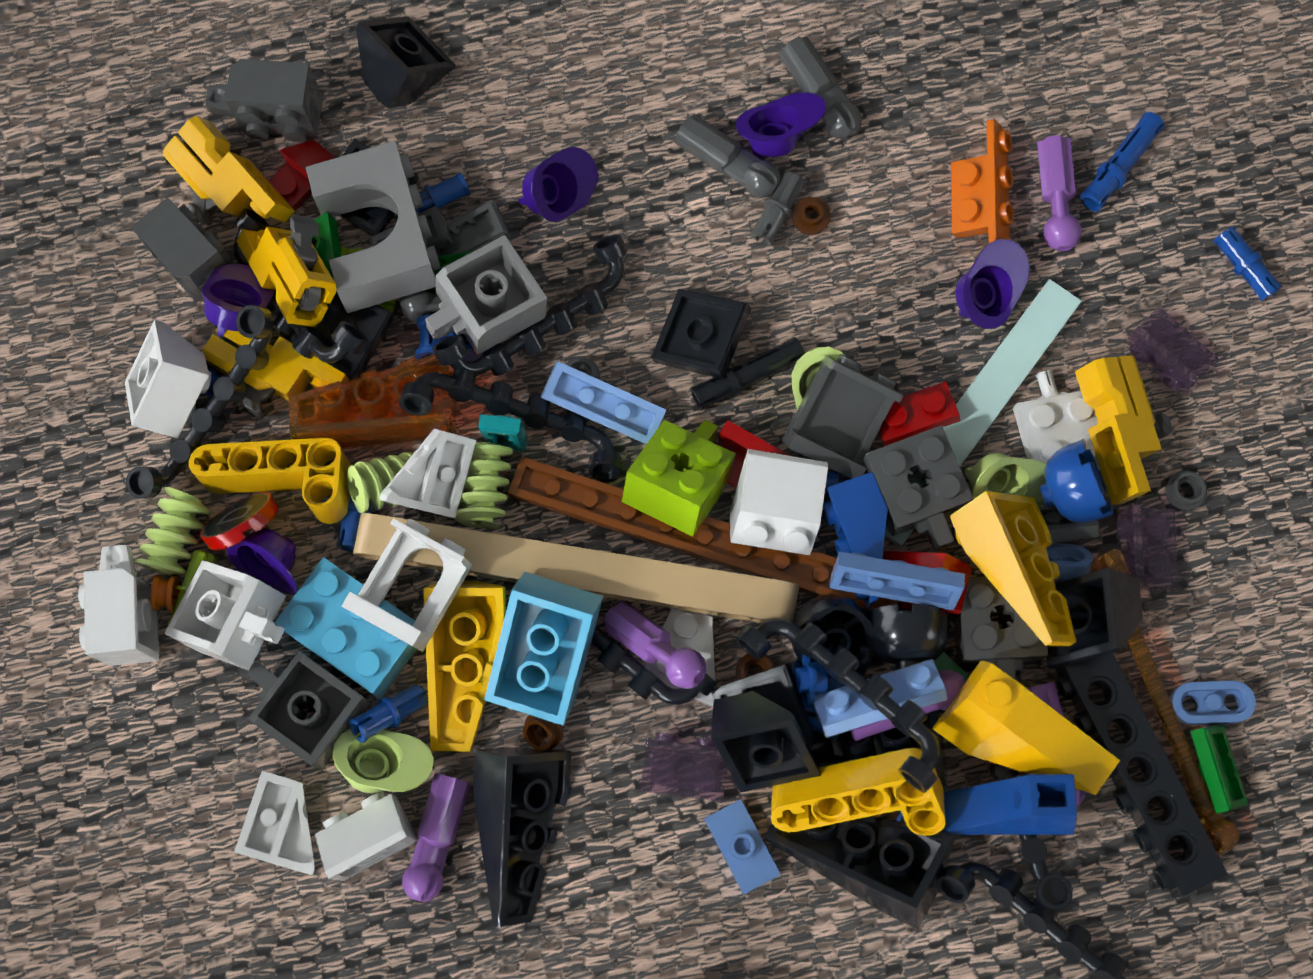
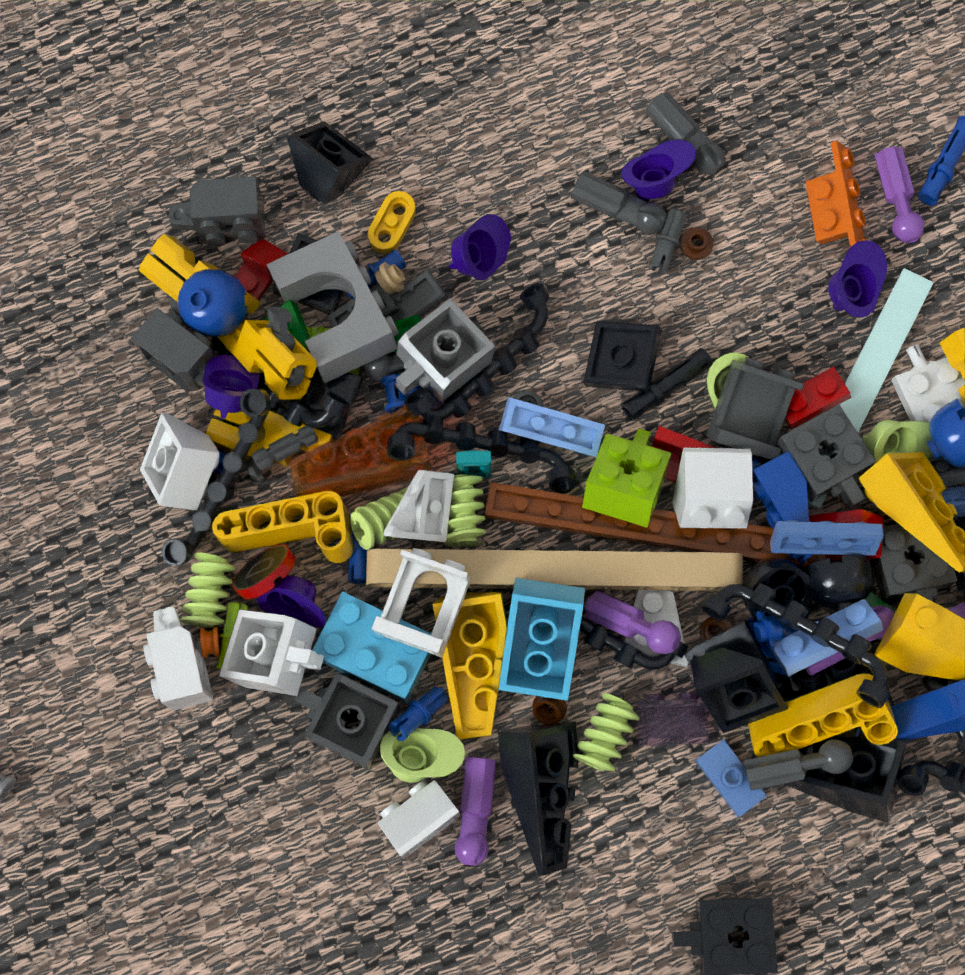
camera: 10 degrees left, 0 degrees up
white wing [234,771,315,876] -> none
none -> blue cylinder [177,269,247,337]
none -> dark grey axle [252,425,318,470]
none -> yellow plate [368,191,416,254]
none -> tan plate [375,262,405,294]
none -> yellowish green piece [573,693,640,771]
none -> dark grey piece [744,739,853,790]

